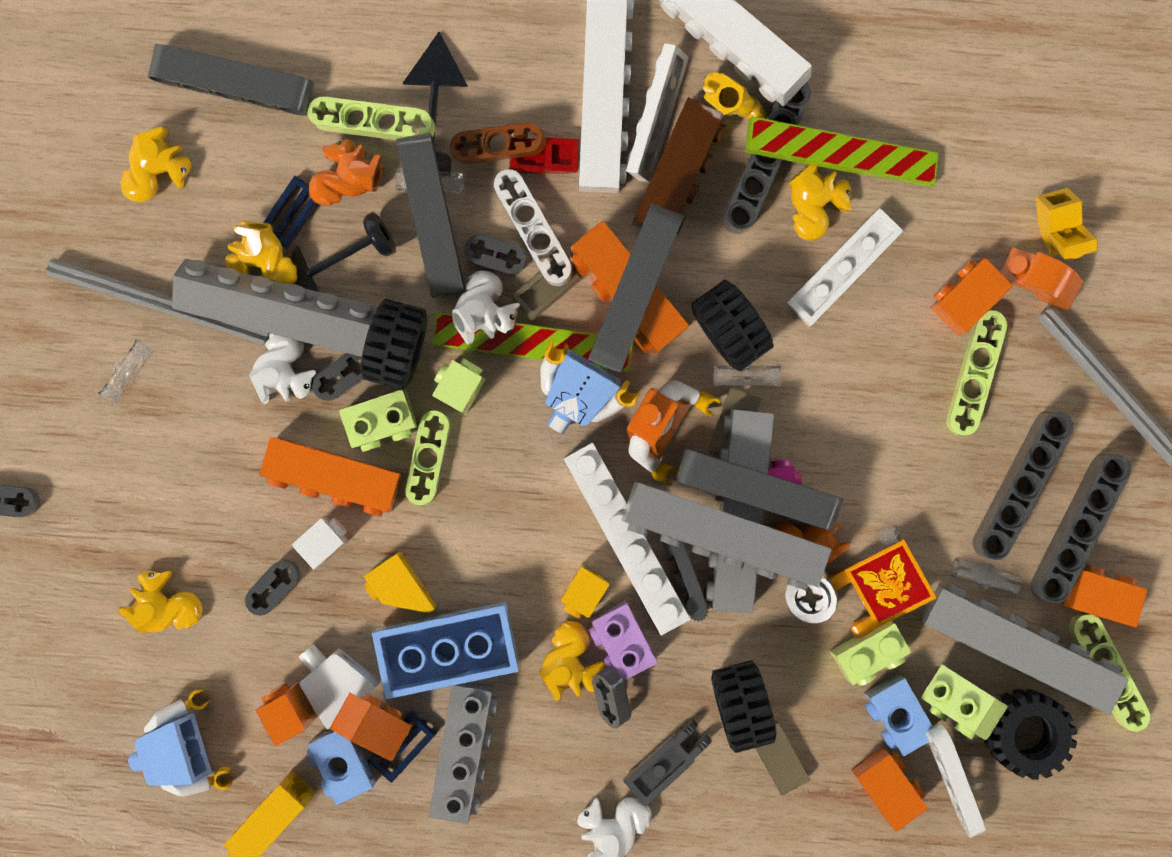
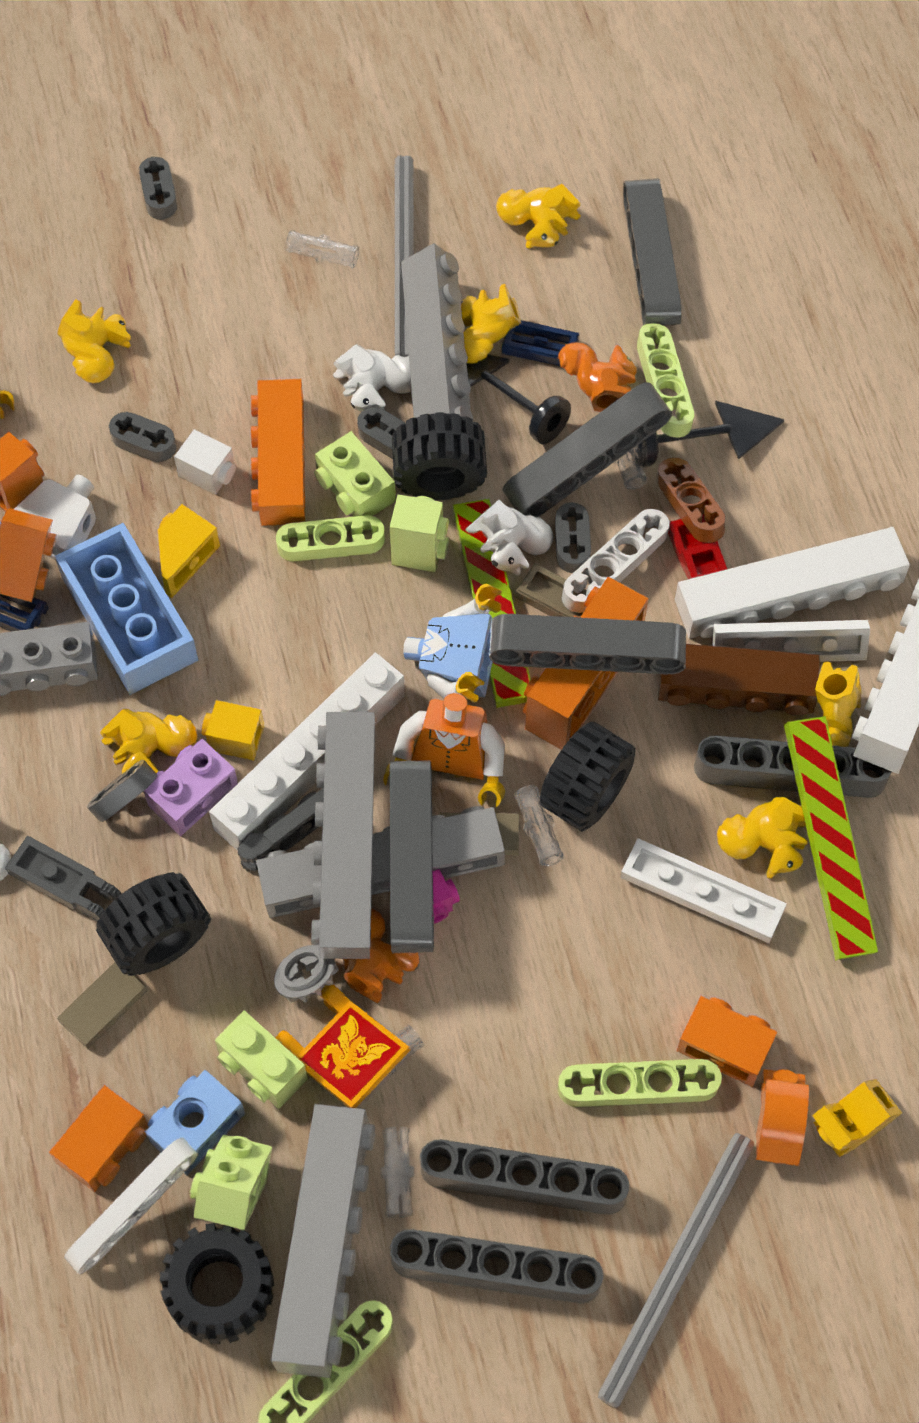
camera: 65 degrees right, 25 degrees down
orange brick [1062,564,1148,628] -> none

